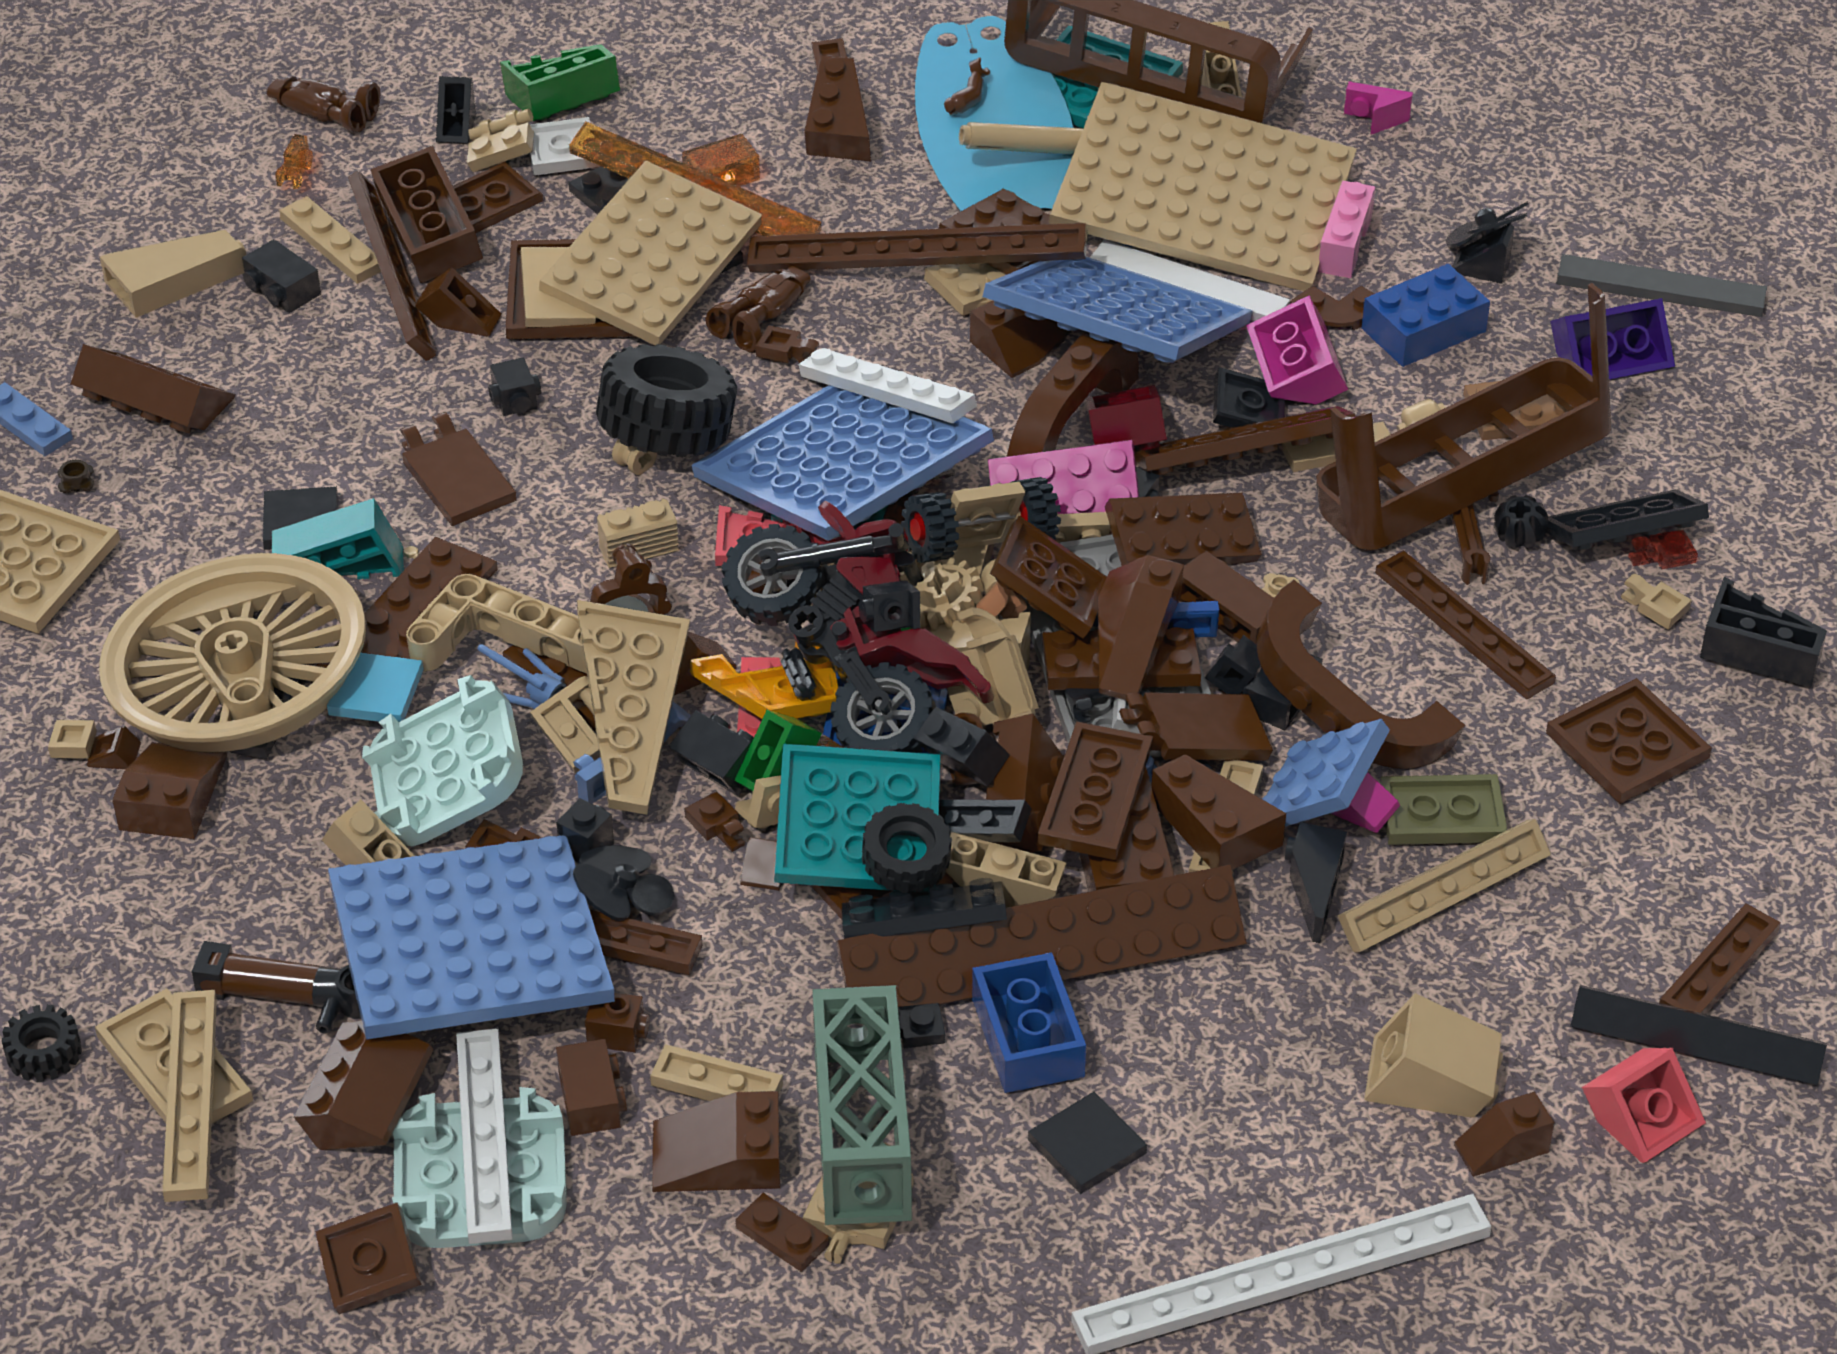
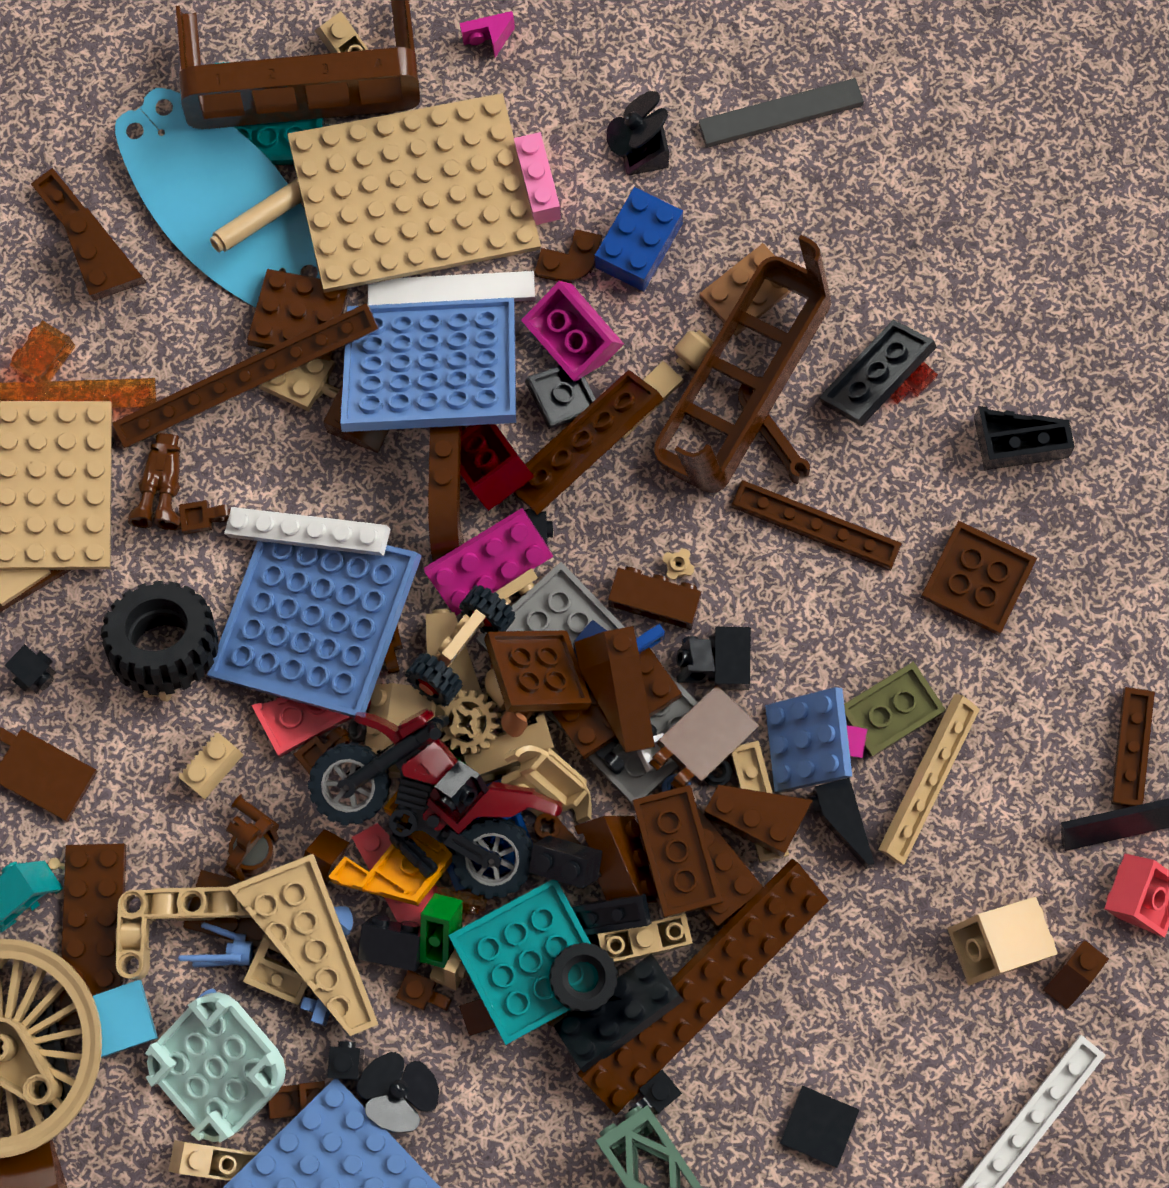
camera: 25 degrees left, 30 degrees up
reddish brown plate [589,909,703,975] -> none
reddish brown arm [944,57,990,115] -> none
blue brick [972,952,1086,1093] -> none
reddish brown plate [1105,492,1262,566] -> none
reddish brown arch [1257,579,1466,769] -> none
black piece [1494,495,1549,549] -> none
dark purple slope [1550,298,1675,379] -> none
tan plate [1621,574,1692,630] -> none

